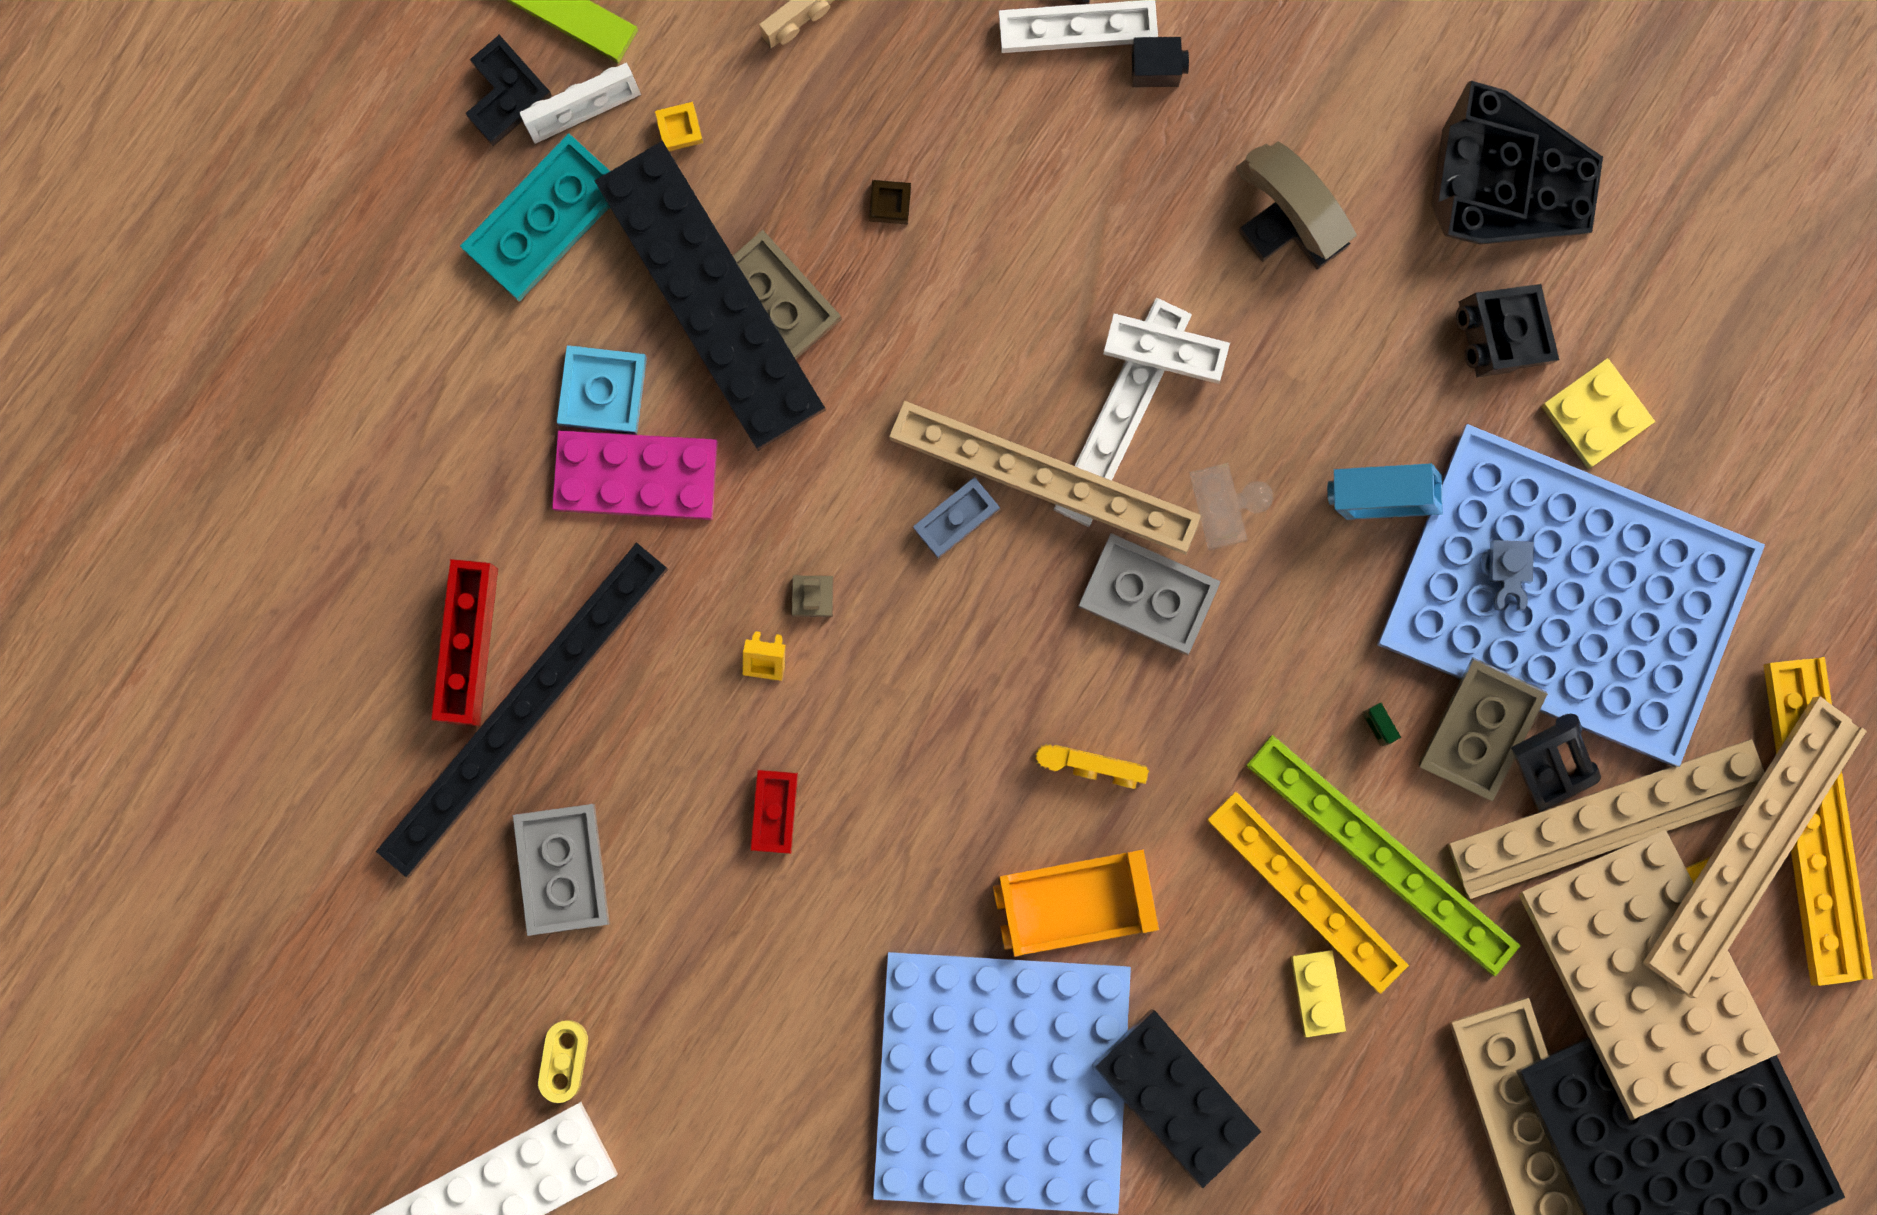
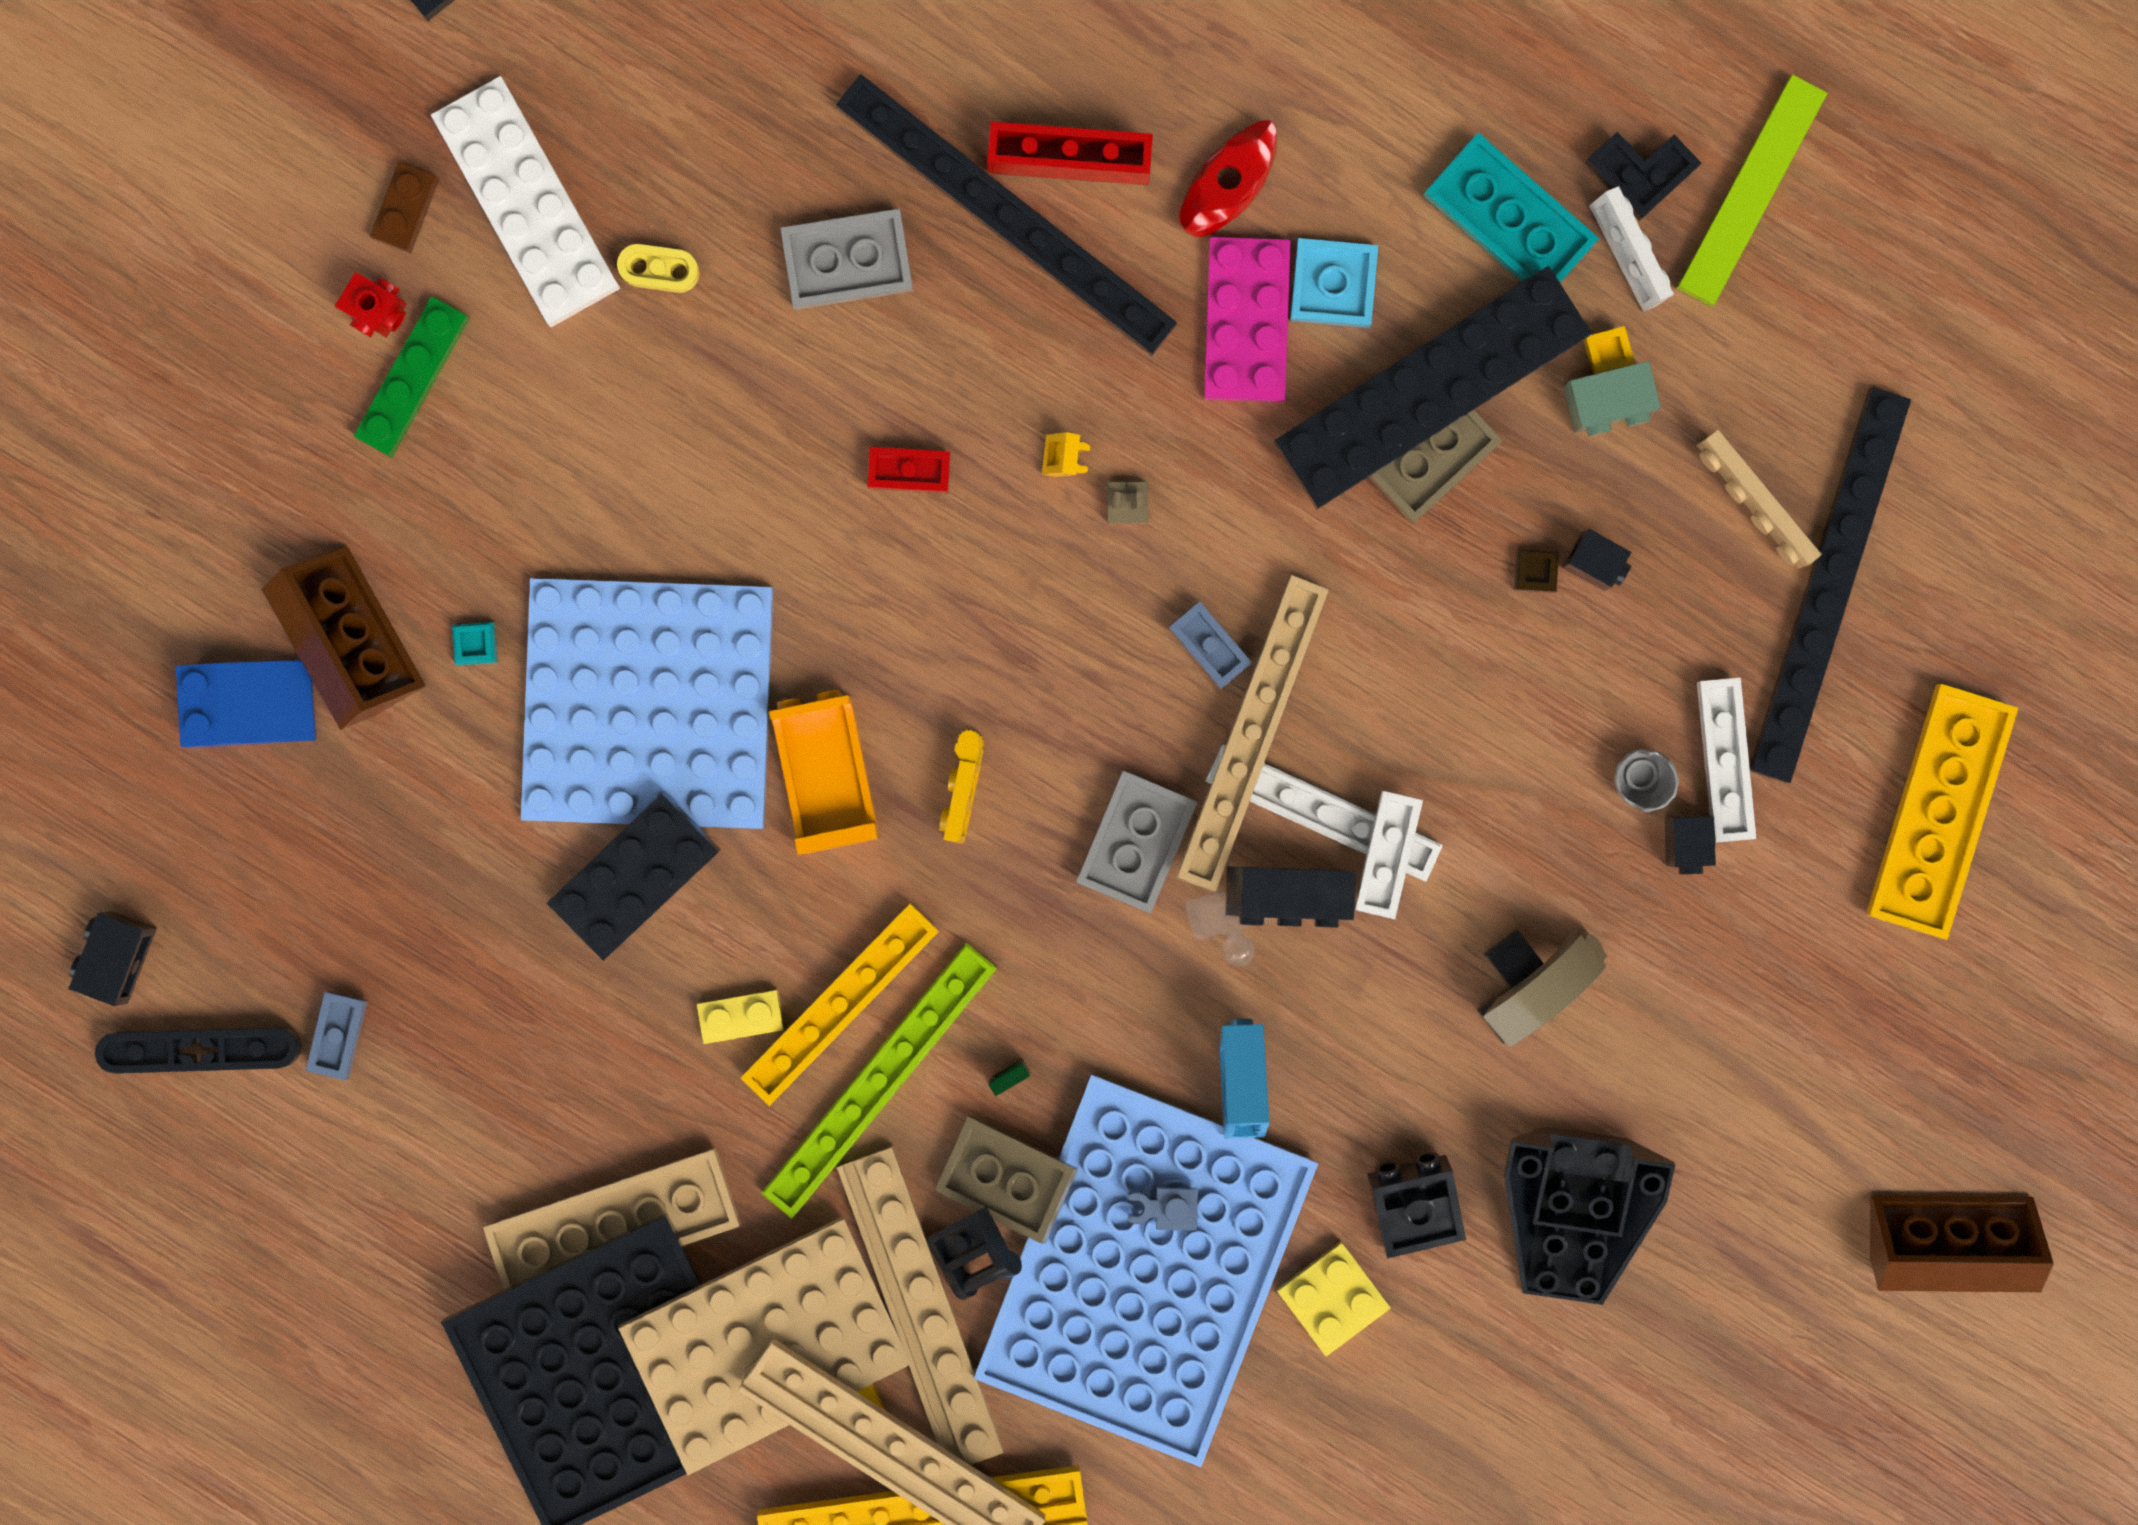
camera: 90 degrees right, 5 degrees up
none -> red piece [1178,120,1277,238]
none -> black brick [1225,866,1356,928]
none -> black brick [1562,529,1632,591]
none -> sand green brick [1563,361,1661,437]
none -> light grey hair [1613,747,1679,812]

